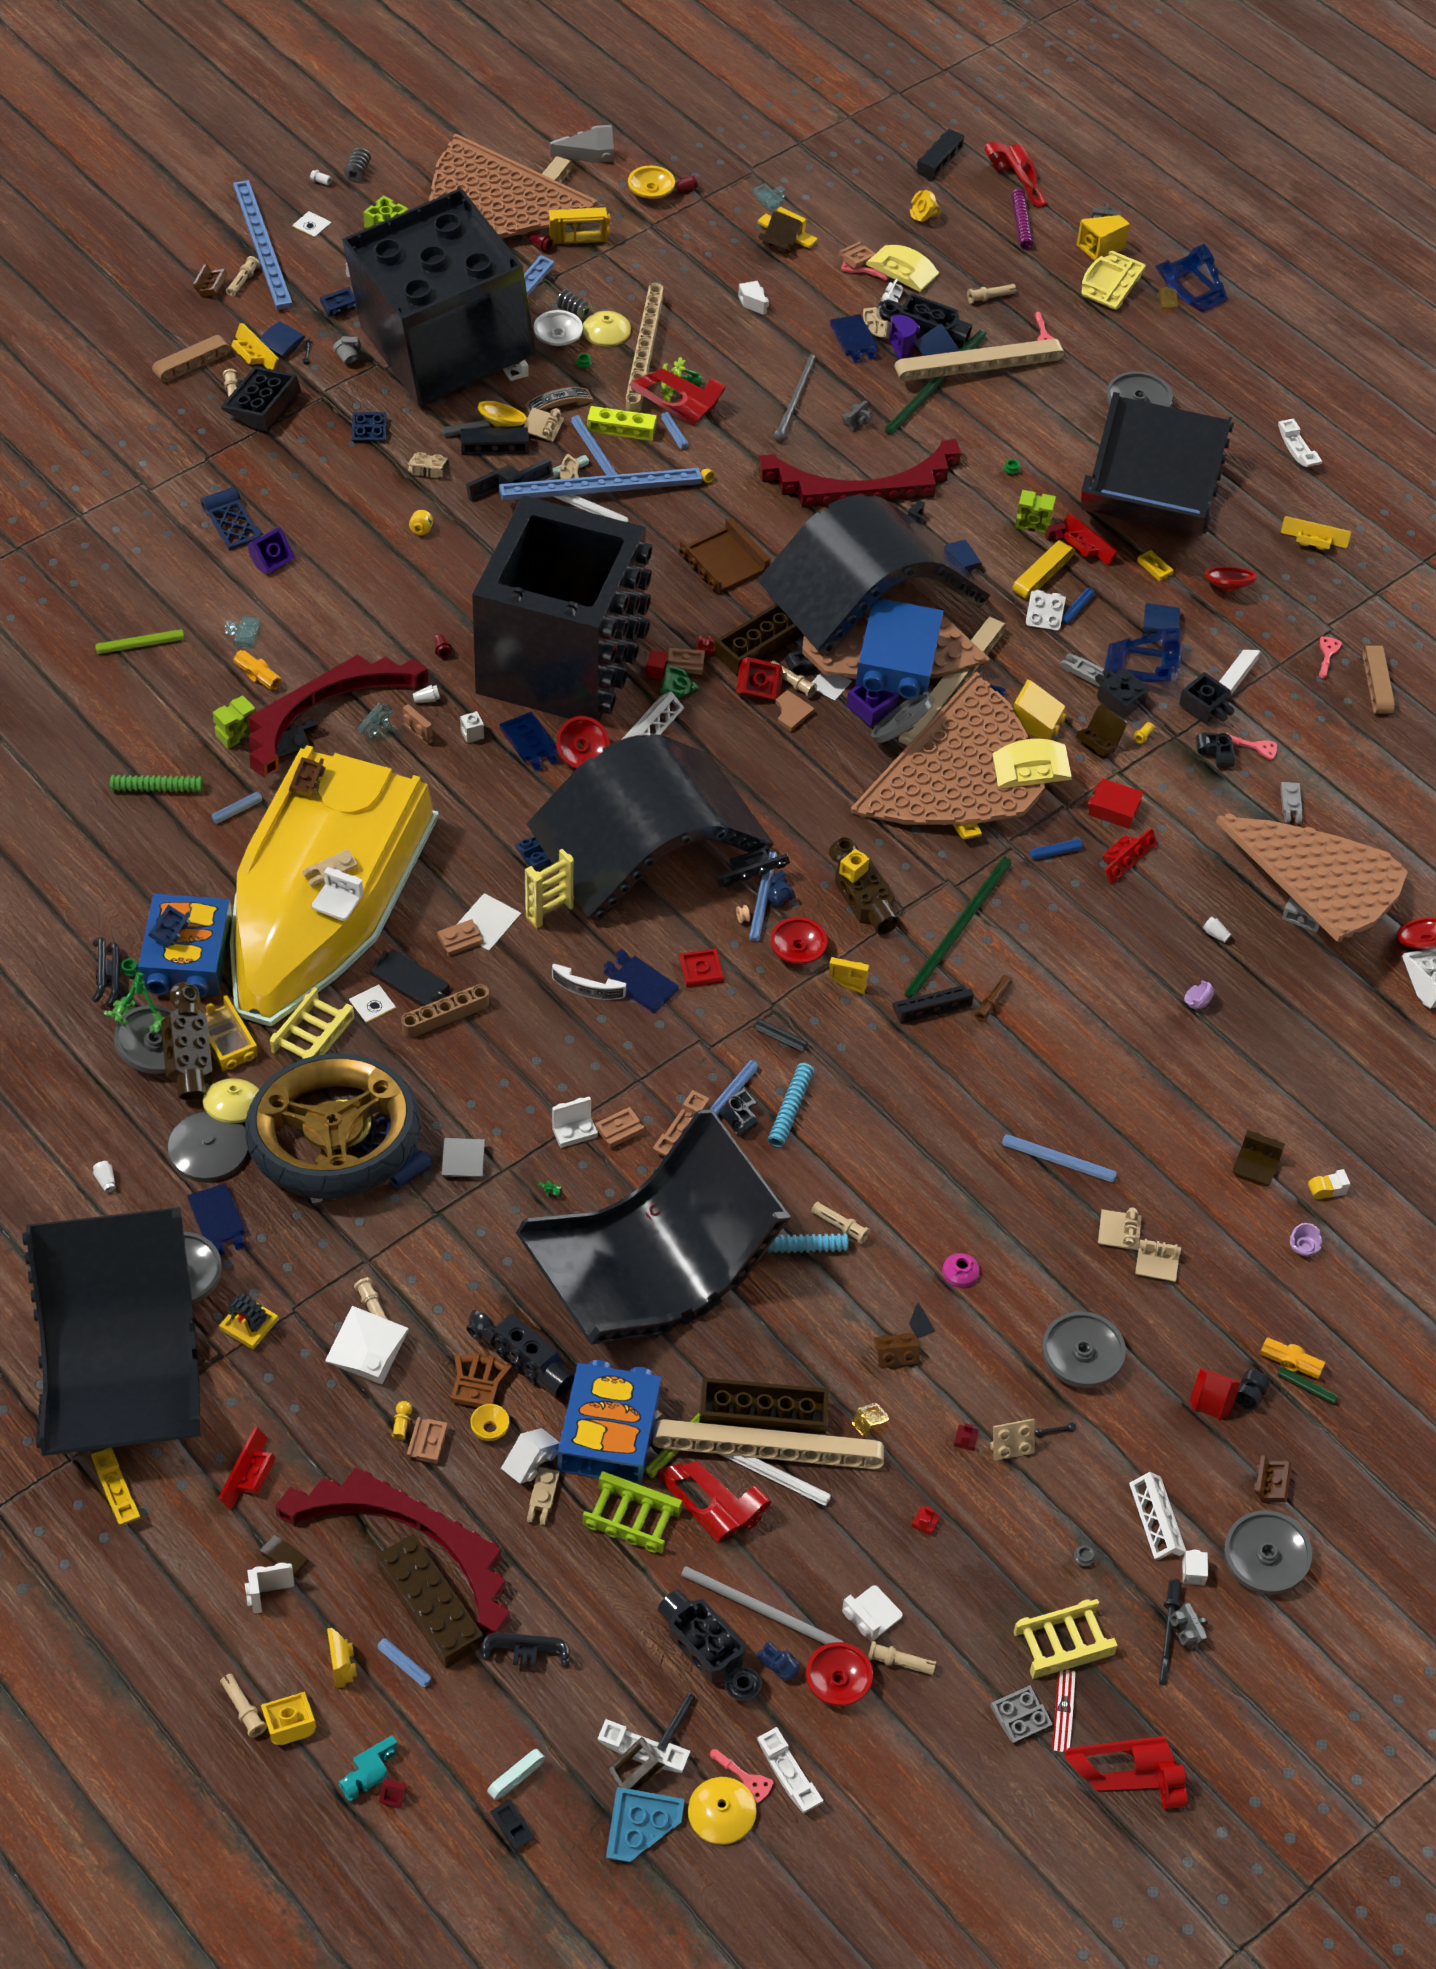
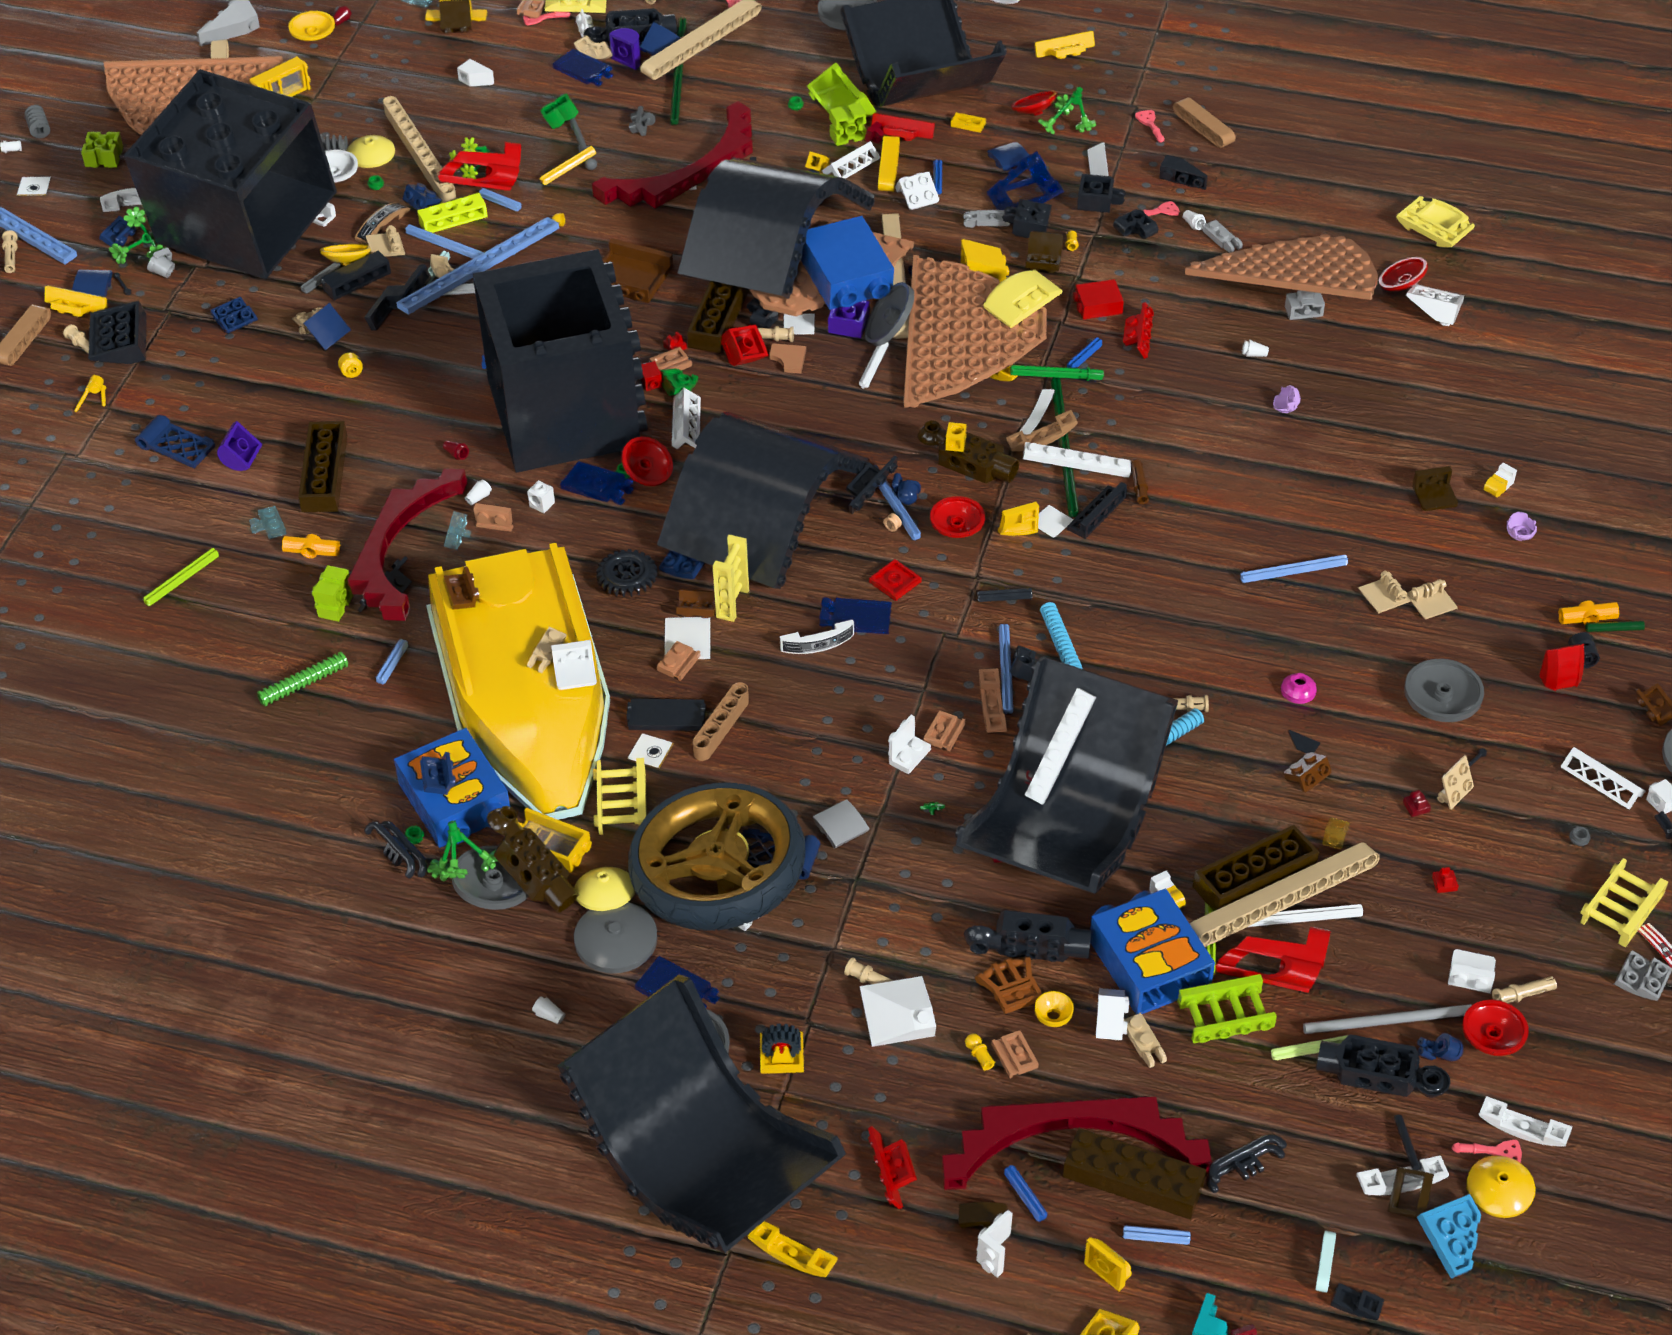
camera: 30 degrees left, 5 degrees down
none -> yellow plant [74,375,106,412]
none -> bright green plant [109,207,166,264]
none -> dark brown brick [298,421,348,513]
none -> dark blue slope [303,303,351,350]
none -> dark blue bracket [403,183,442,210]
none -> green brick [540,94,579,129]
none -> yellow axle [540,146,596,185]
none -> black gear [596,549,657,598]
none -> reddish brown bracket [676,589,716,618]
none -> yellow brick [805,152,830,174]
none -> lime windscreen [807,62,877,118]
none -> white fence [822,141,881,179]
none -> white axle [859,342,889,389]
none -> blue axle [1004,1165,1047,1222]
none -> medium nougat slope [1006,410,1078,451]
none -> green axle [1010,365,1104,381]
none -> white sticker [1019,389,1055,434]
none -> white plate [1023,442,1131,478]
none -> white plate [1025,688,1096,804]
none -> bright green plant [1038,87,1096,135]
none -> white sticker [1038,505,1073,538]
none -> white leg [1149,871,1186,908]
none -> black slope [1159,155,1208,190]
none -> white cone [1183,210,1206,230]
none -> yellowish green axle [1271,1035,1348,1060]

